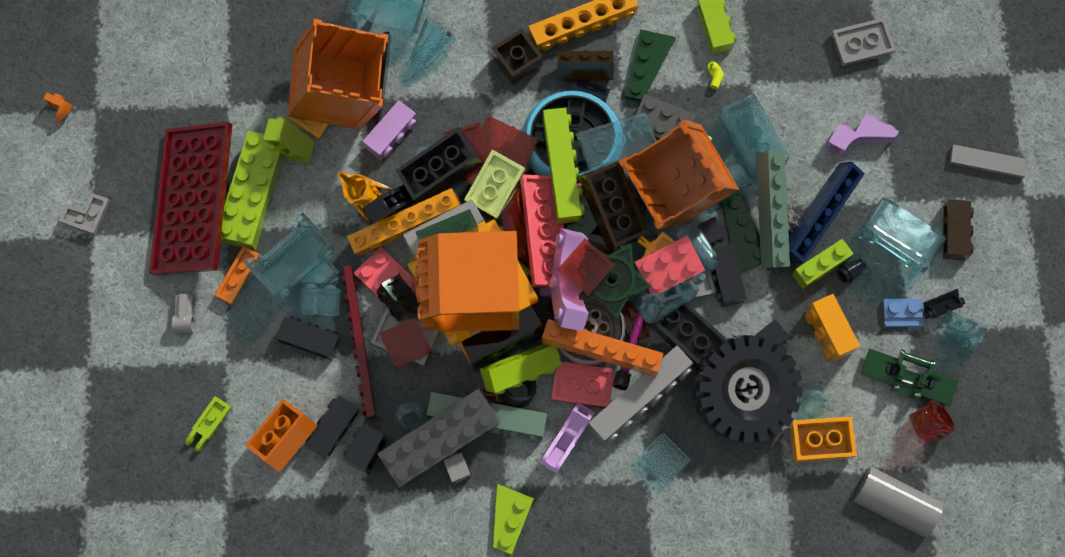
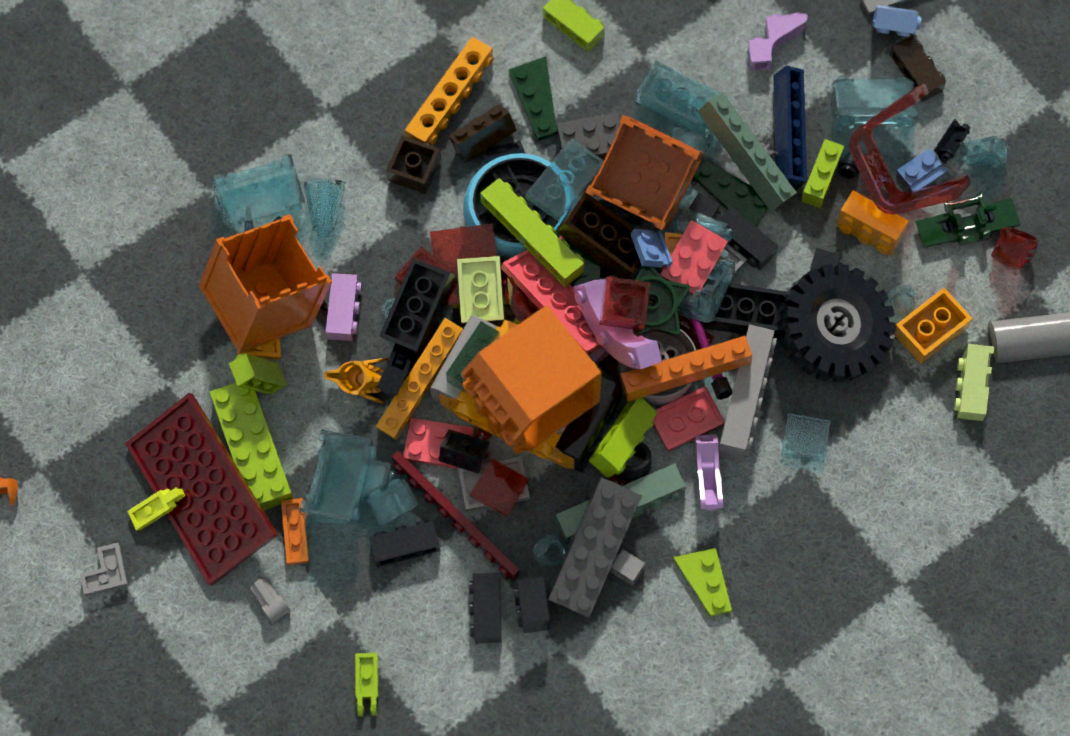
camera: 30 degrees left, 5 degrees down
orange brick [245,399,318,473] -> none
neon yellow arm [707,62,724,90] -> none
none -> neon yellow hinge [127,488,185,531]
none -> medium blue plate [630,229,673,268]
none -> clear red windscreen [849,83,971,215]
none -> light blue brick [872,5,921,37]
none -> yellowish green wedge [954,344,994,421]

